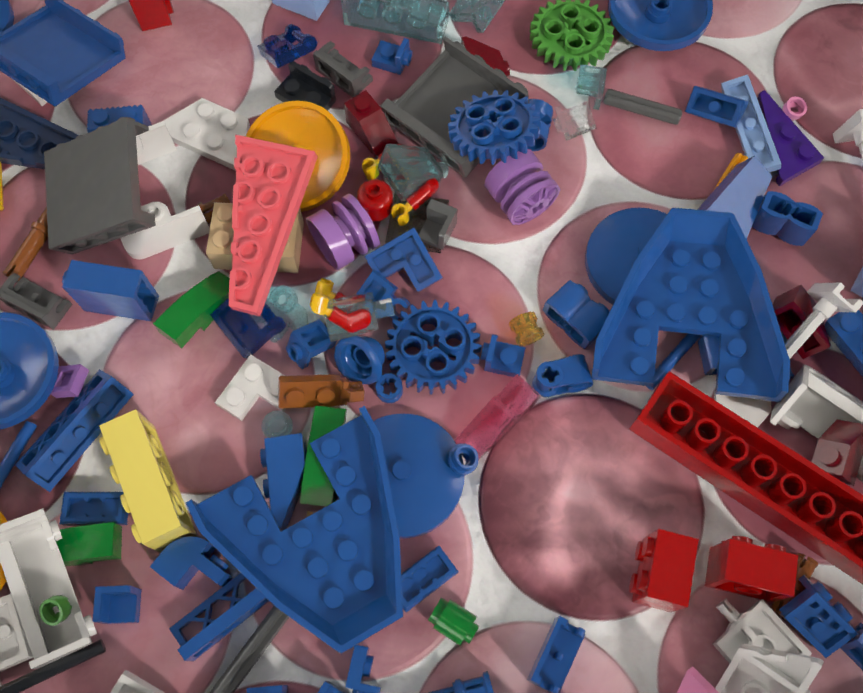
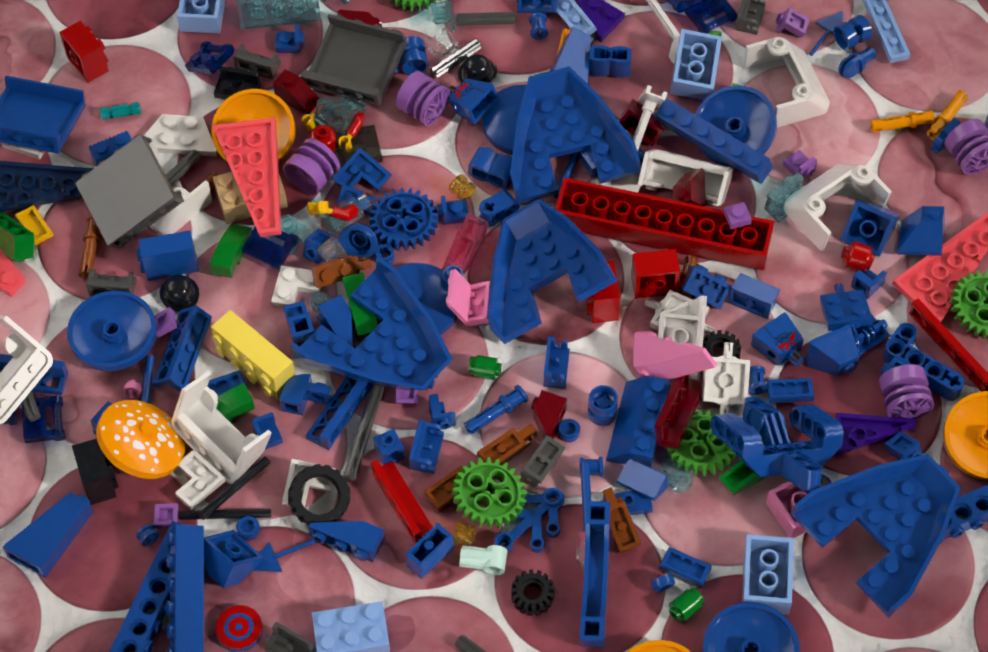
camera: 20 degrees left, 10 degrees down
bright green hinge [39,595,72,626] -> none
blue plate [401,545,459,613] -> none
dark grey panel [419,199,458,250] -> none
blue gear [448,90,541,165] -> none
none -> teal axle [100,102,141,120]
none -> black hat [159,274,200,312]
none -> dark grey axle [166,150,201,186]
none -> blue brick [283,301,314,344]
none -> clear bracket [316,236,348,262]
none -> axle [430,38,482,78]
none -> bright pink bracket [446,269,491,327]
none -> blue torso [448,79,499,124]
none -> black hat [458,54,497,83]
none -> blue piece [487,198,618,344]
none -> blue bush [529,12,549,40]

